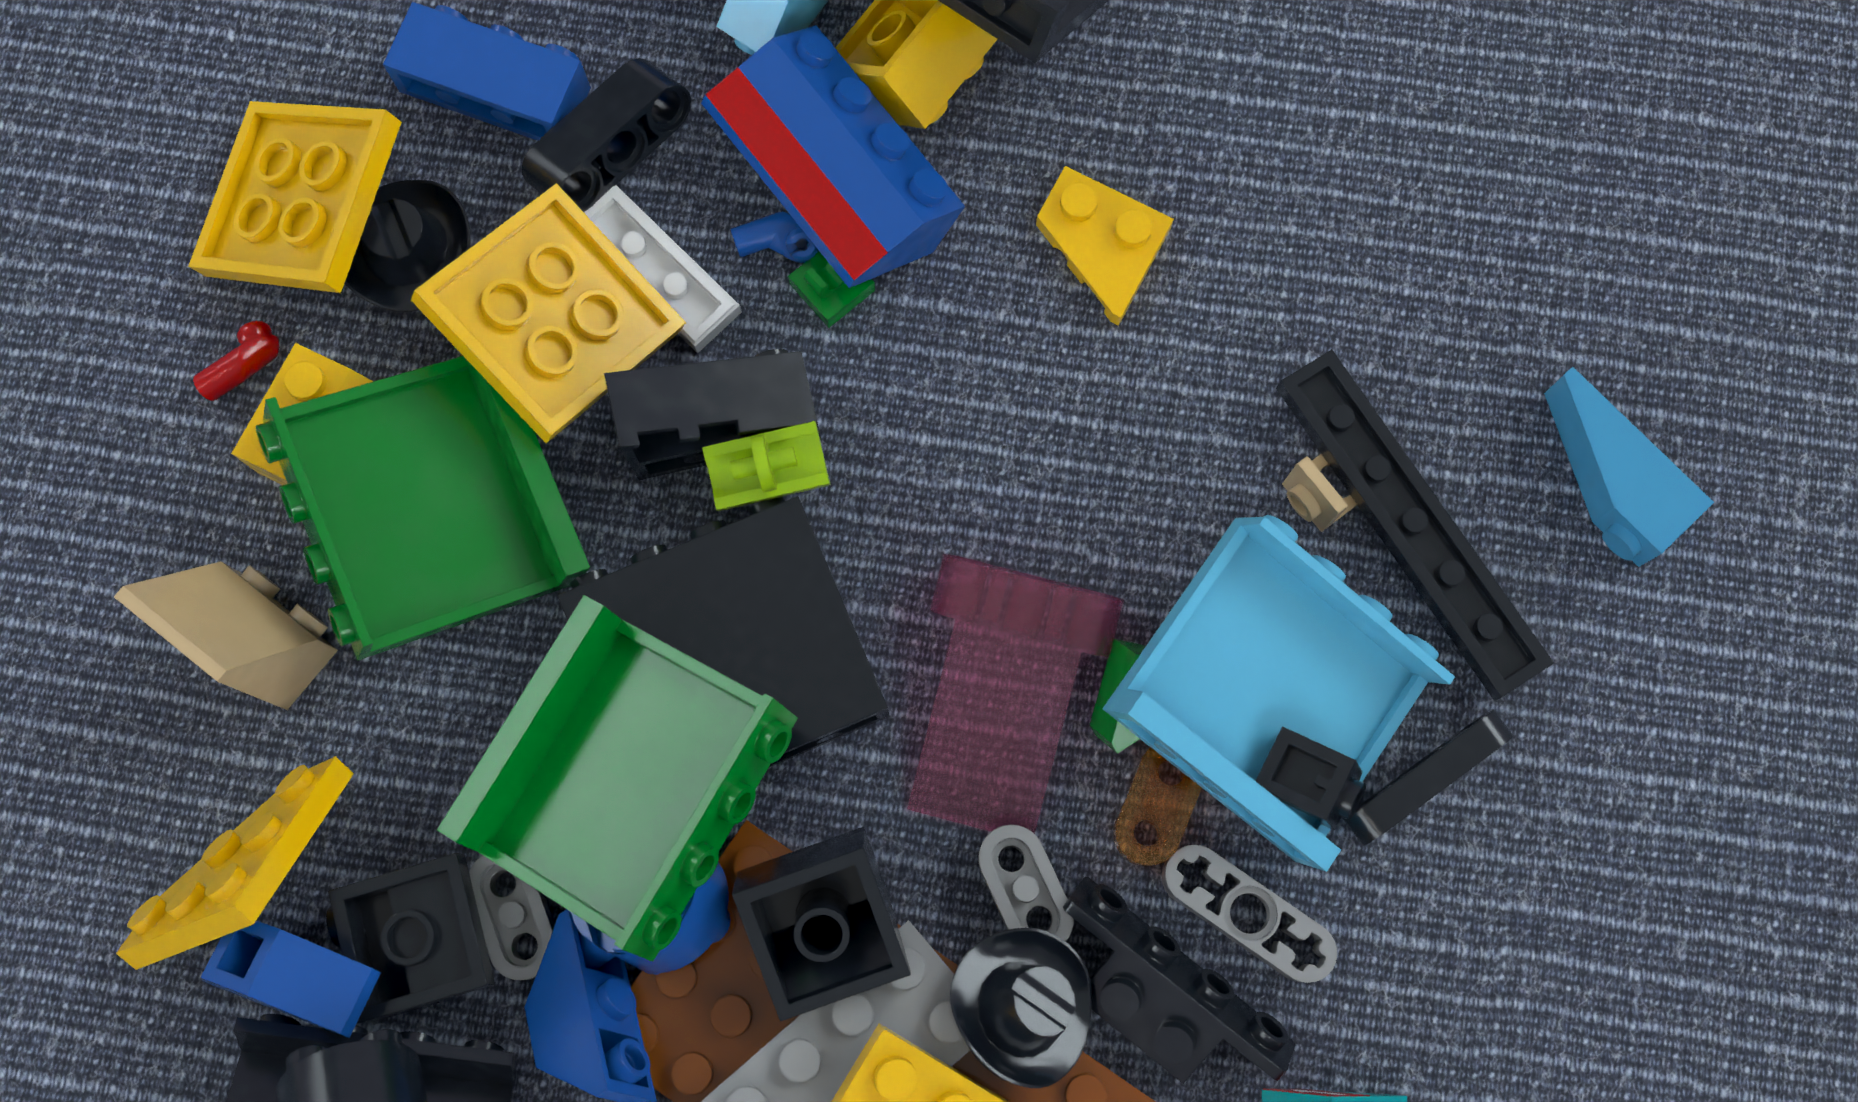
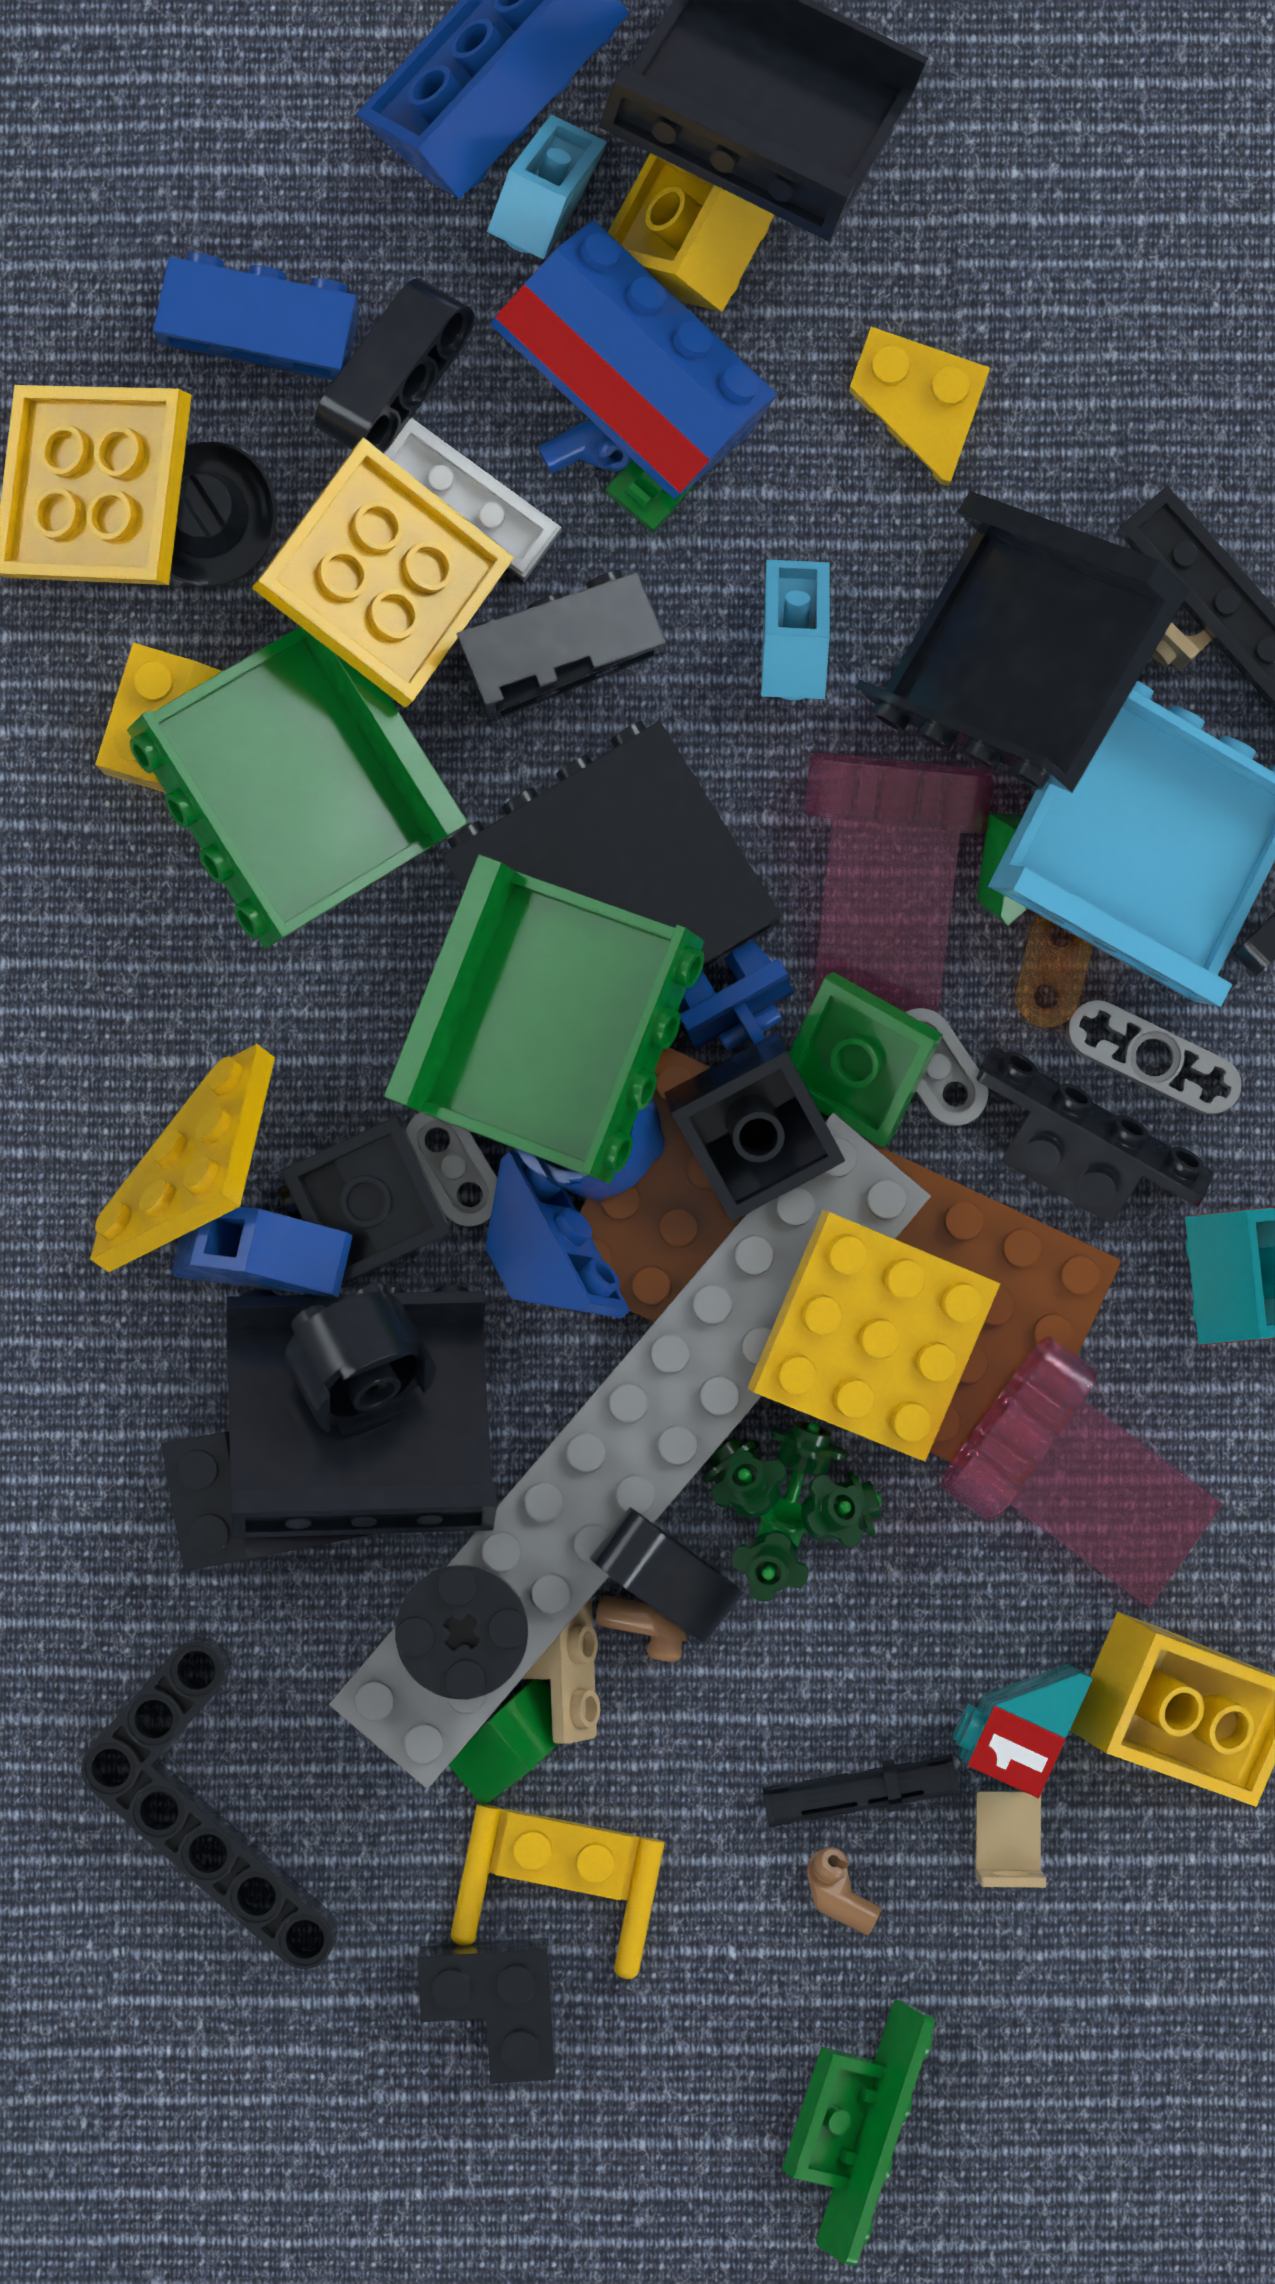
camera: 10 degrees left, 10 degrees up
tan slope [114,561,338,710] -> none
red arm [193,320,280,401] -> none
lime hips [702,421,831,511] -> none
black hat [950,928,1092,1088] -> none
black bracket [1256,726,1366,830] -> none
none -> blue hips [680,941,794,1051]
none -> medium azure slope [761,560,830,700]
none -> green plate [789,972,943,1148]
none -> black panel [855,491,1190,793]

